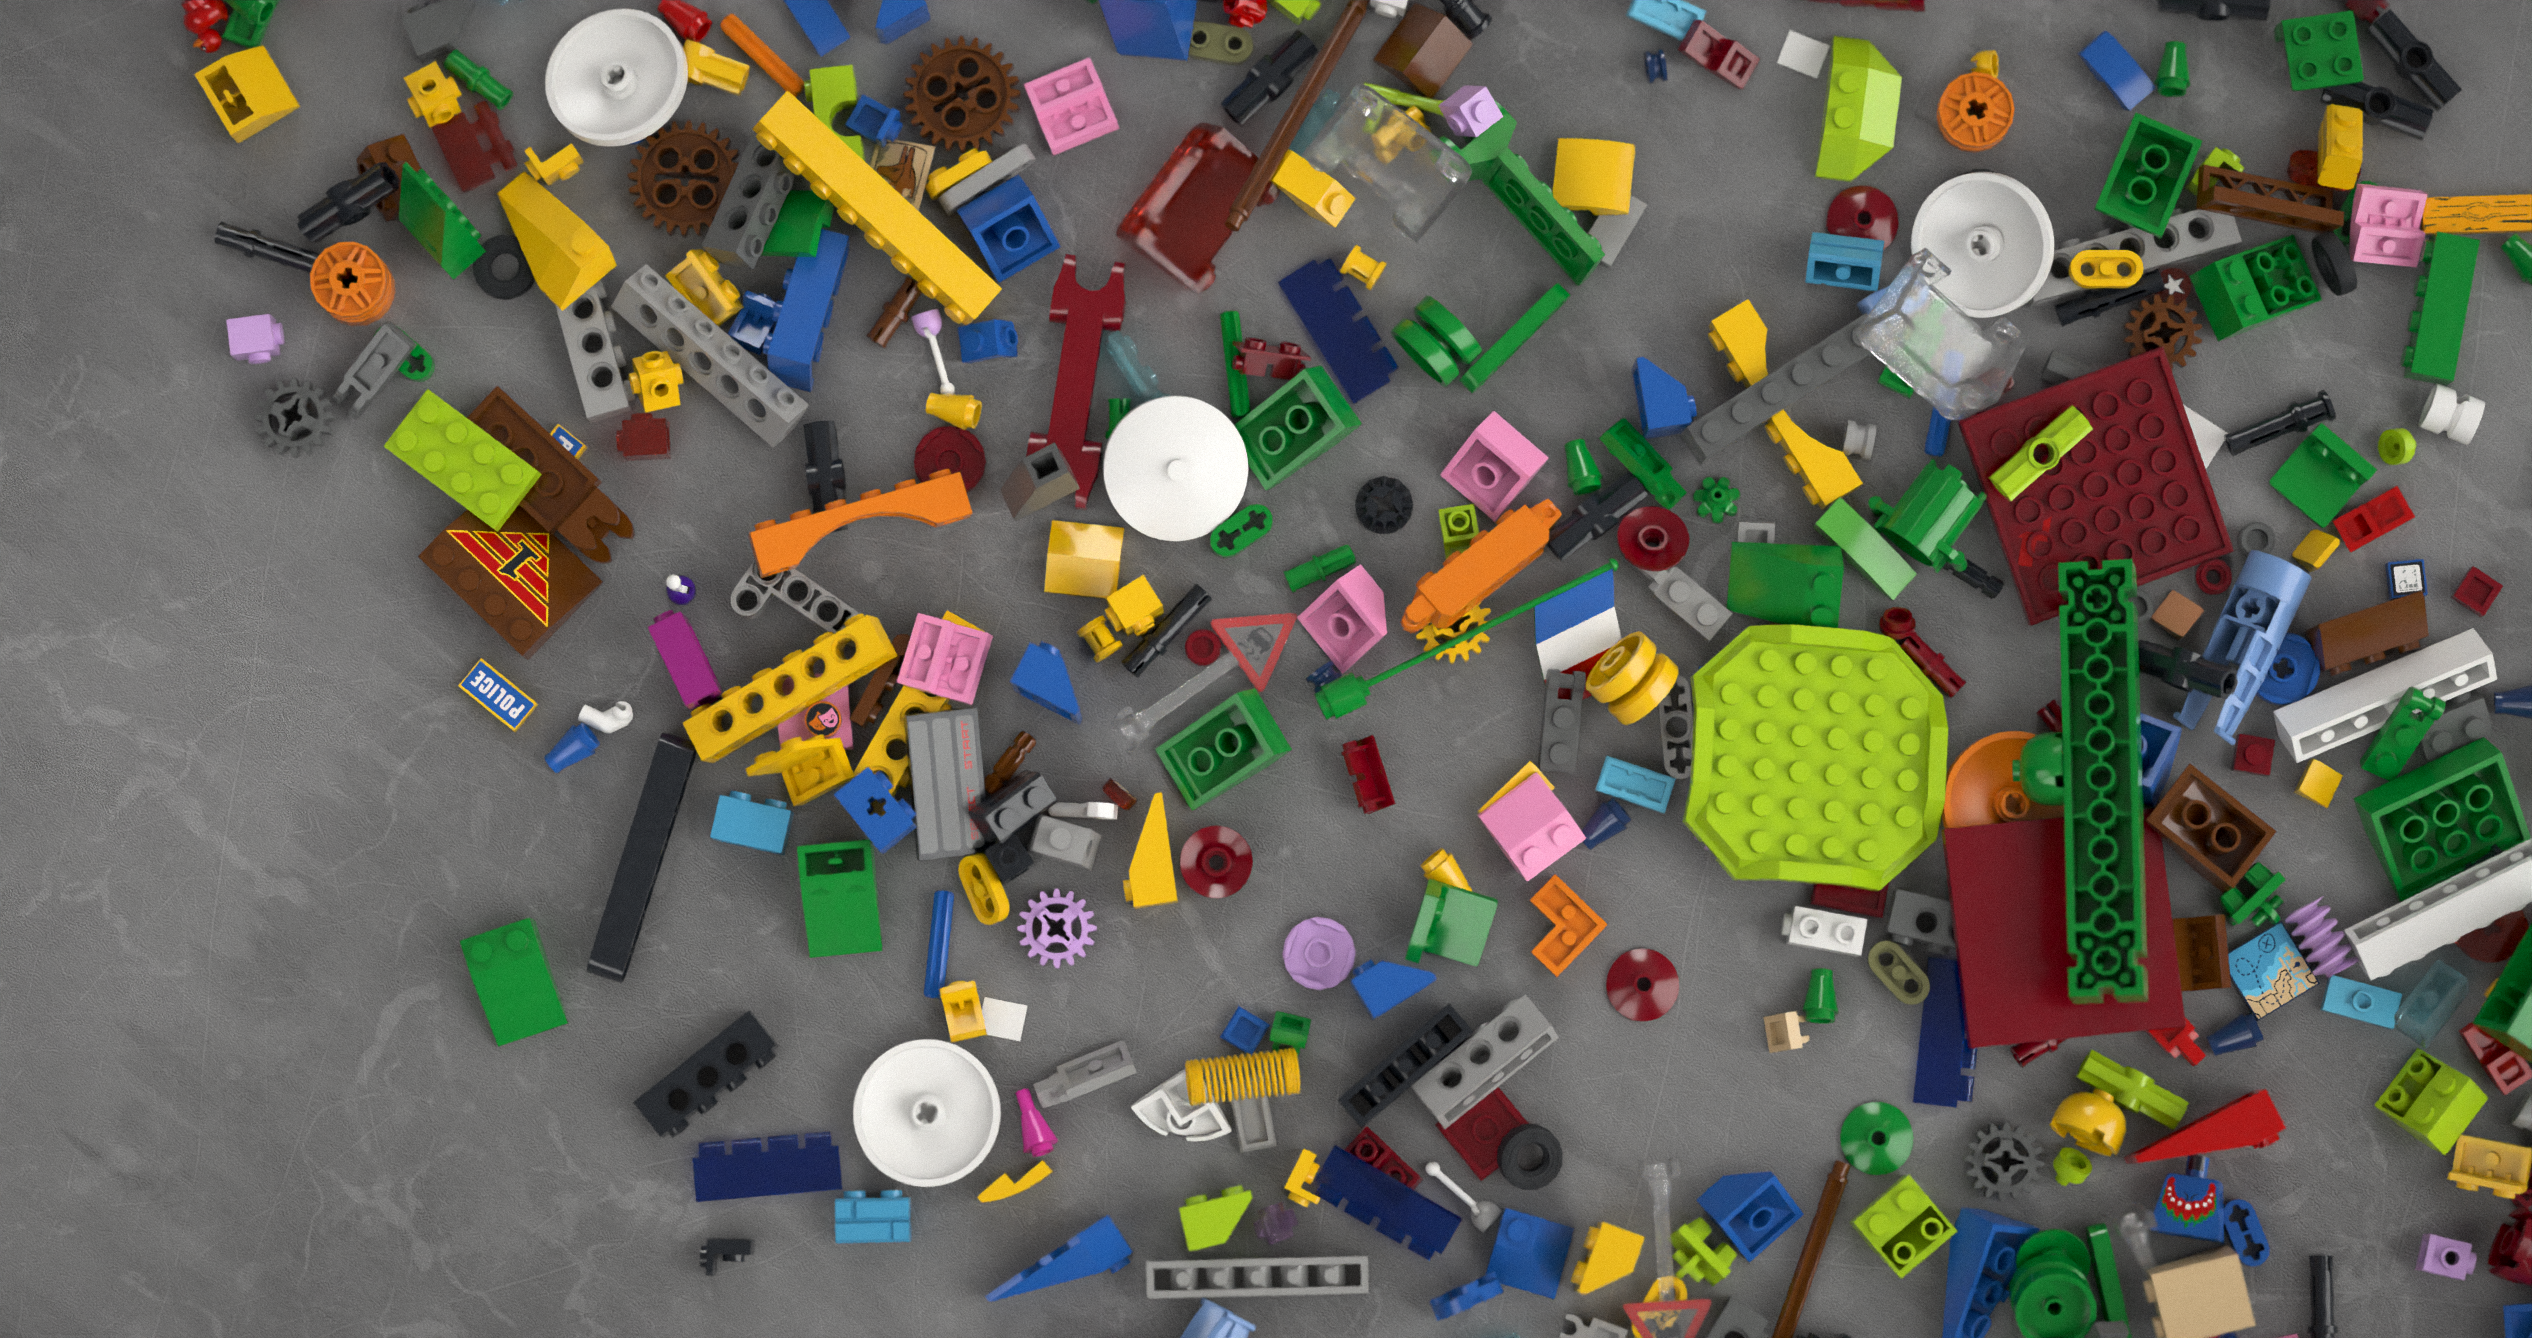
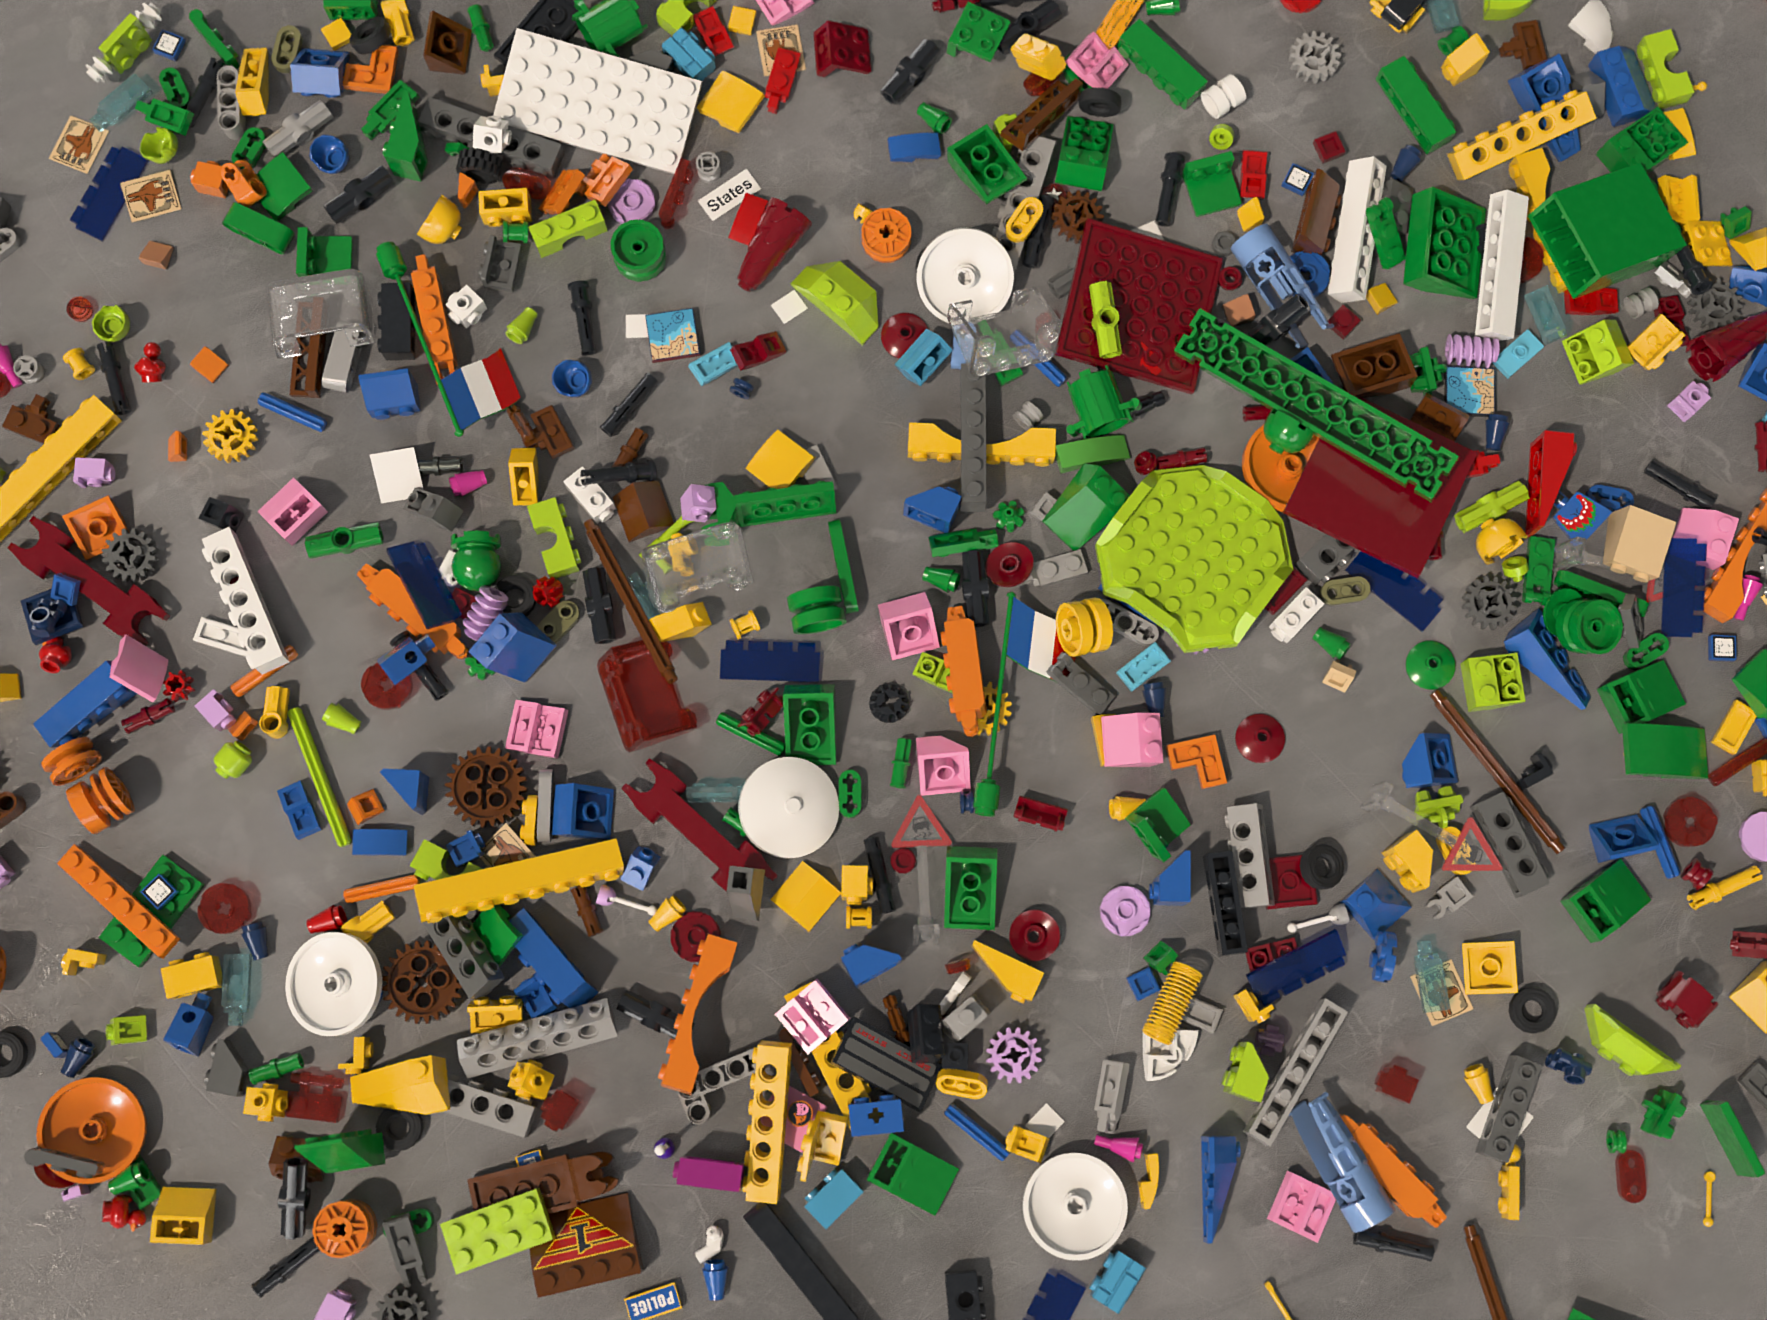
camera: 60 degrees left, 5 degrees down
none -> green plate [1522,536,1555,606]

